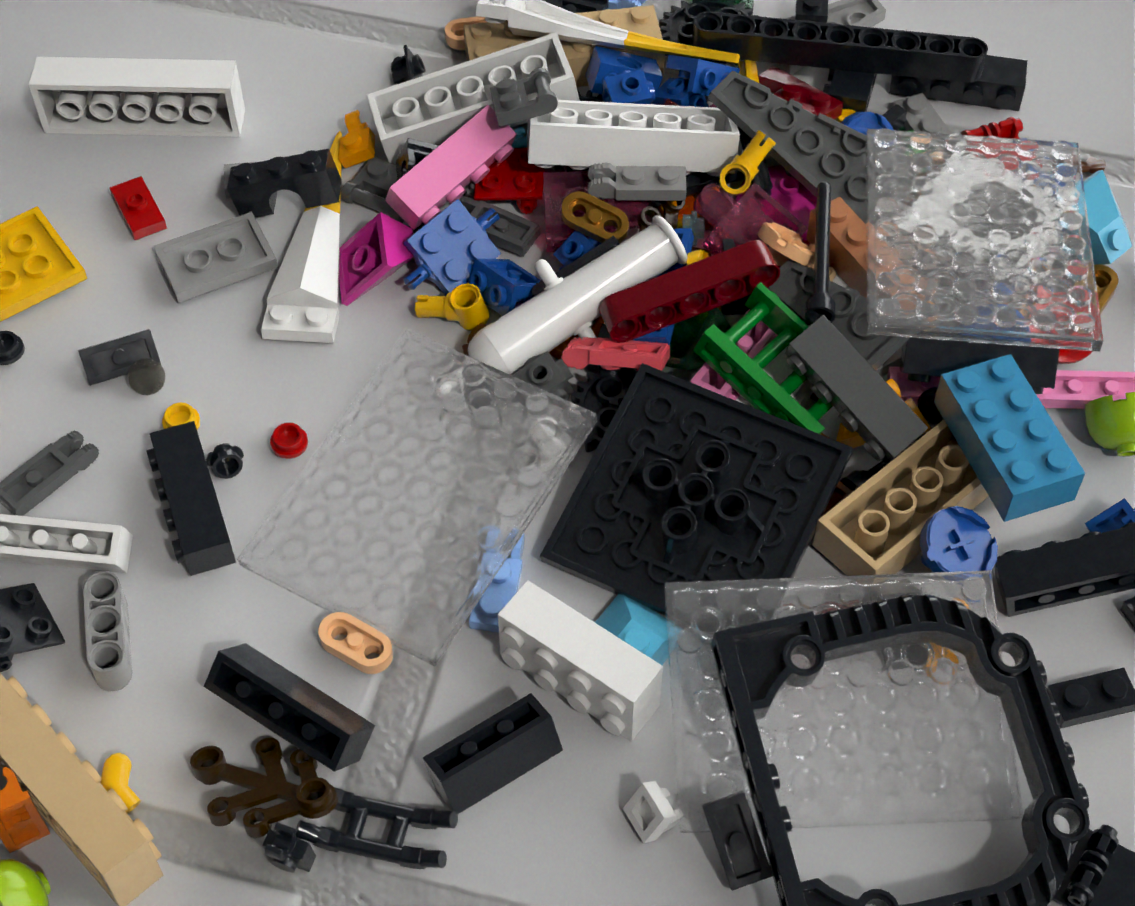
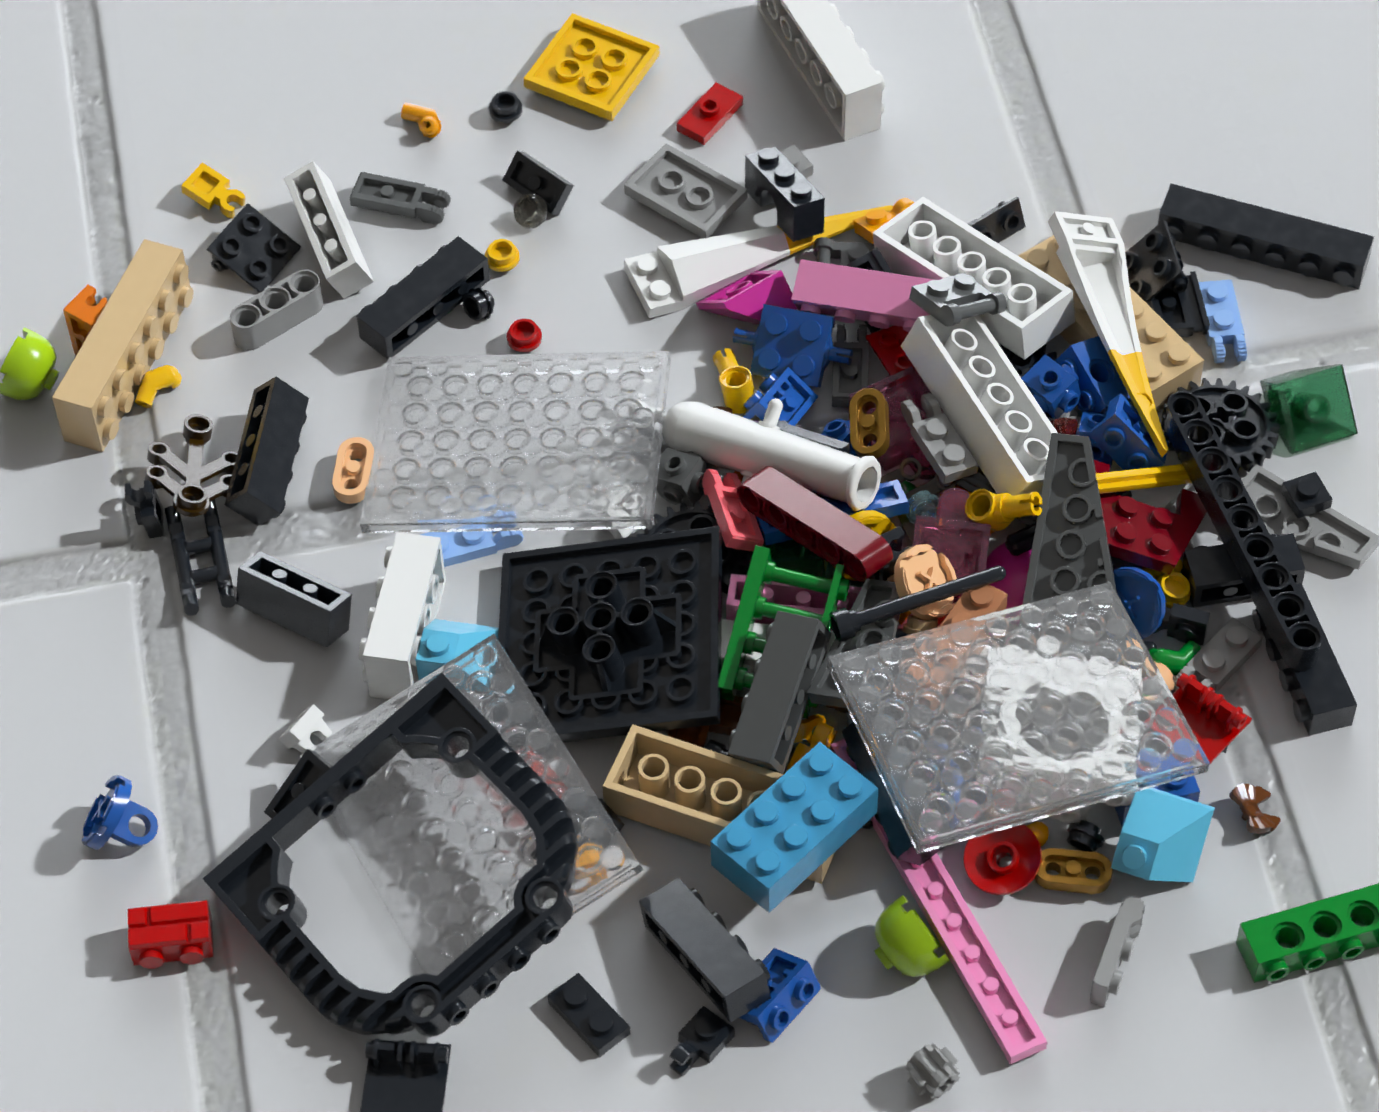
camera: 65 degrees right, 0 degrees up
tile [920,506,998,586] -> none

